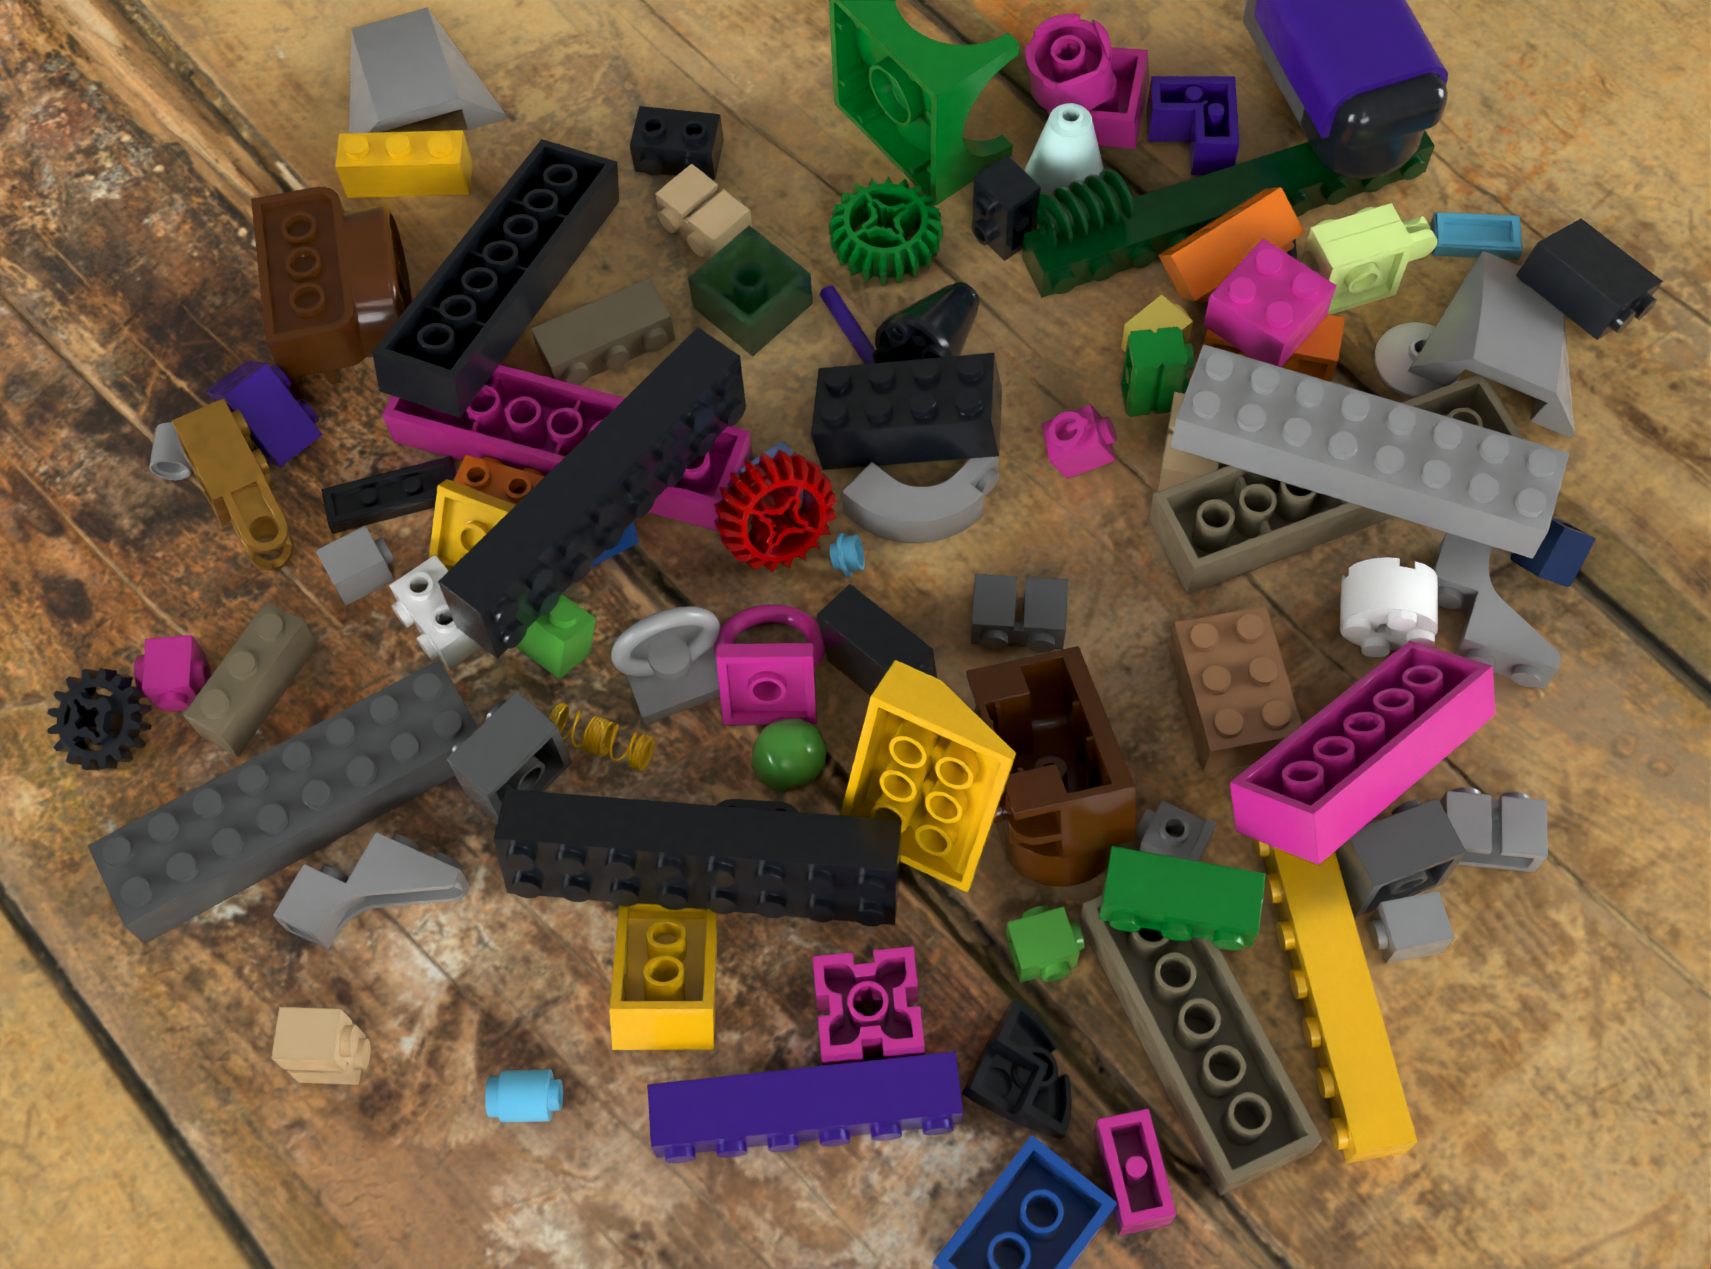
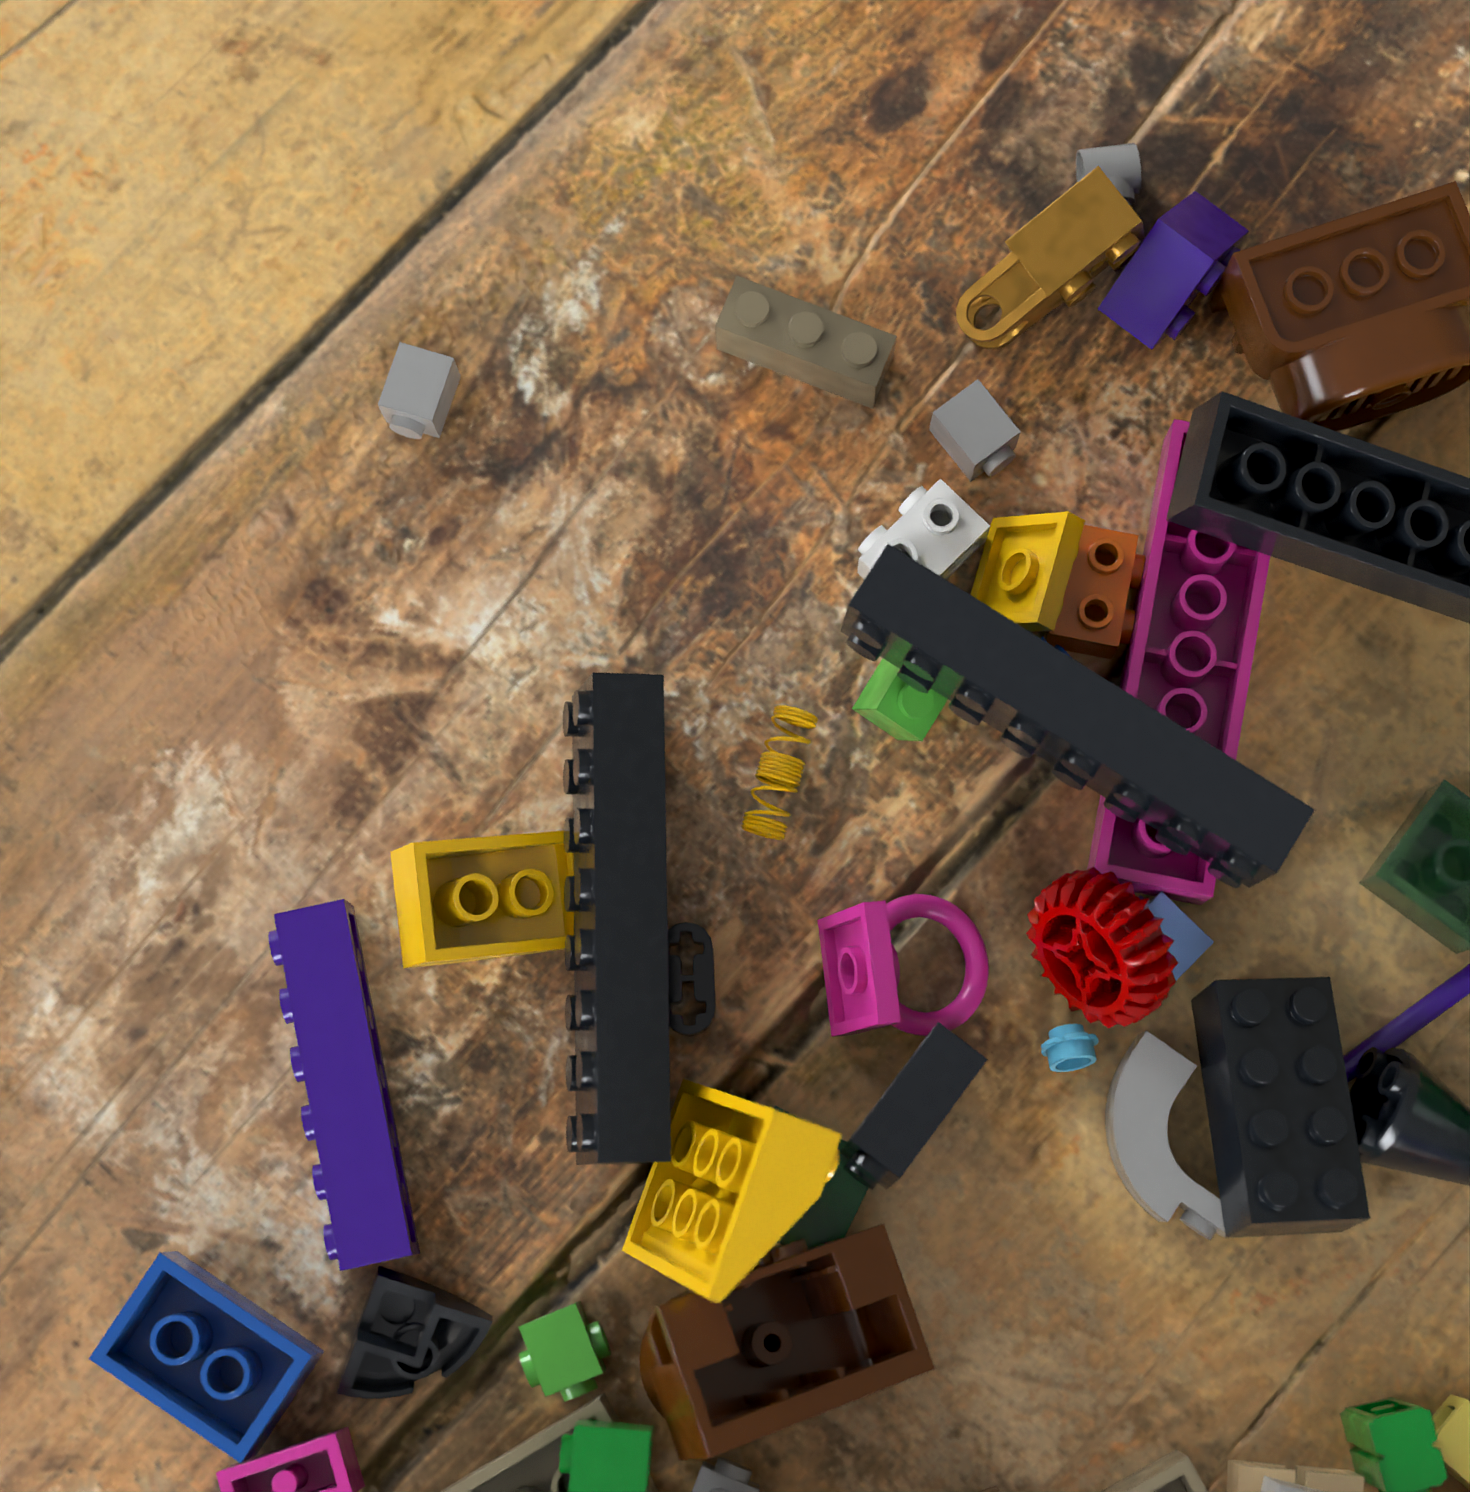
camera: 85 degrees right, 15 degrees up
black gear [47,668,152,771] -> none
dark grey brick [88,659,478,944] -> none
dark pink brick [134,635,211,712] -> none
tan piece [271,1007,371,1085] -> none
light grey arch [273,832,470,949] -> none
black tile [321,456,457,534] -> none
dark grey brick [446,691,572,823] -> none
medium azure brick [485,1069,563,1123] -> none
dark tan brick [531,278,675,385] -> none
light grey tile [611,606,720,725] -> none
bright green hair [751,718,827,792] -> none
dark pink brick [812,946,925,1066] -> none
dark grey piece [971,574,1068,653] -> none
dark pink brick [1042,404,1117,479] -> none
none -> light grey brick [378,342,461,439]

